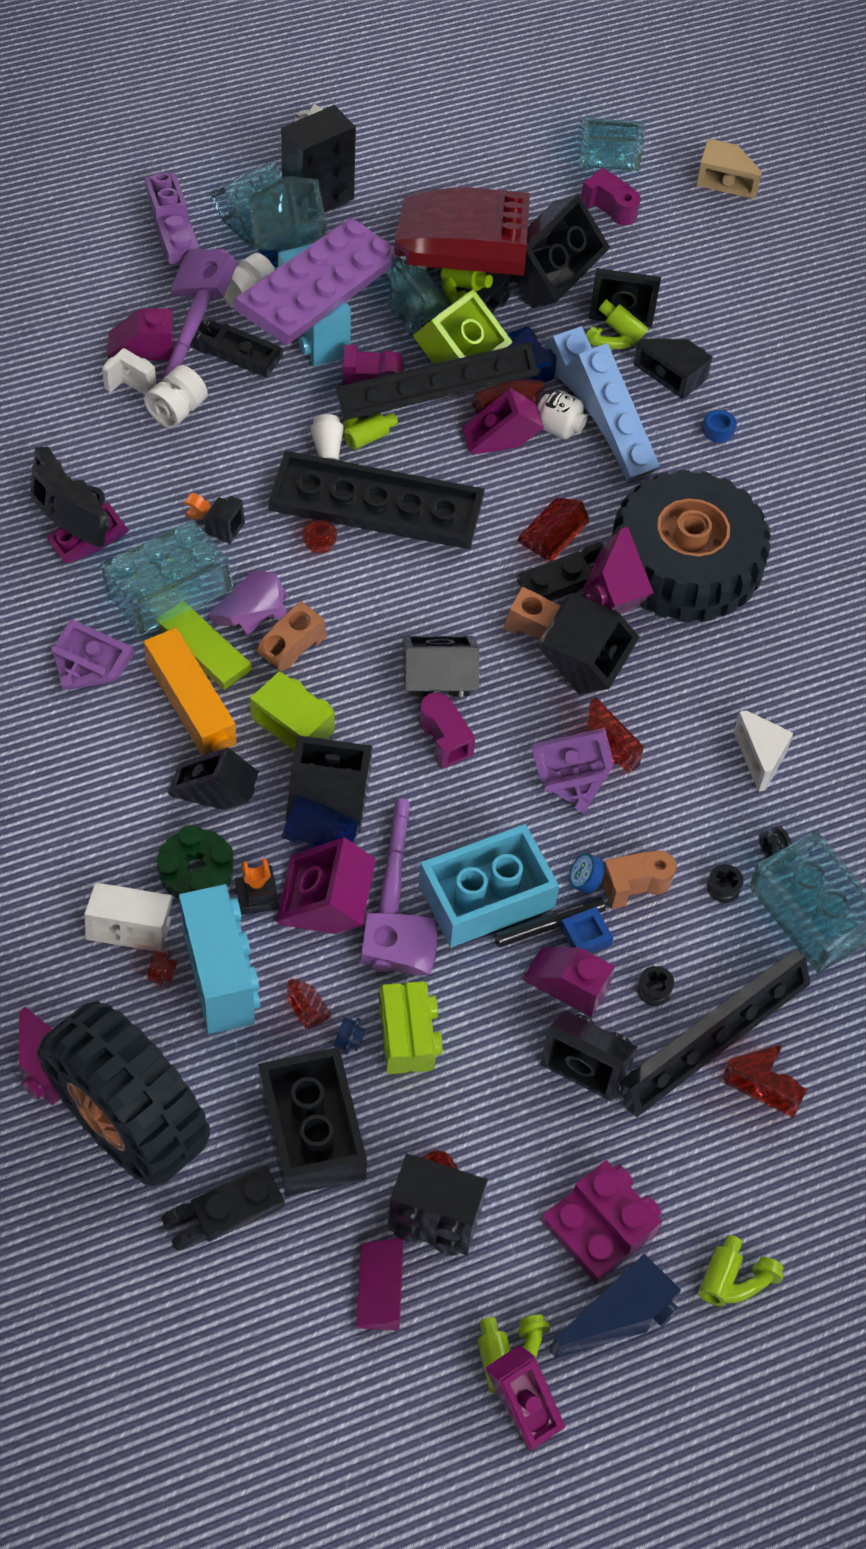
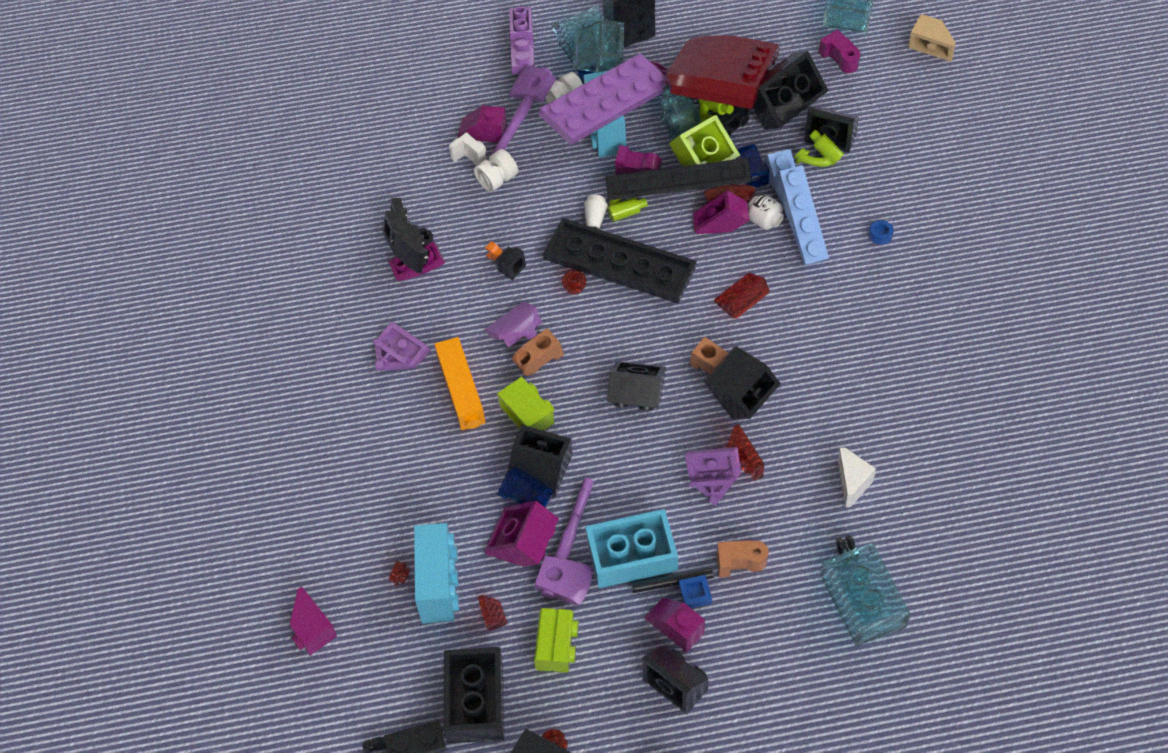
camera: 20 degrees right, 0 degrees up
black wheel [37,1001,210,1186] -> none
white hinge [84,883,172,953] -> none
clear light blue brick [100,520,233,635] -> none
lime tile [154,599,252,690] -> none
dark green plate [157,825,234,900] -> none
black slope [168,747,259,810] -> none
black hinge [190,319,283,378] -> none
black piece [235,858,279,915] -> none
dark blue plate [333,1017,366,1055] -> none
magenta leg [419,693,476,769] -> none
black hinge [517,542,604,601] -> none
tile [569,853,604,893] -> none
magenta slope [582,527,653,614] -> none
black wheel [612,470,771,622] -> none
black plate [619,949,811,1117] -> none
black slope [633,339,713,399] -> none
black bush [637,966,675,1006] -> none
black bush [707,864,743,903] -> none
clear red slope [721,1045,807,1118] -> none

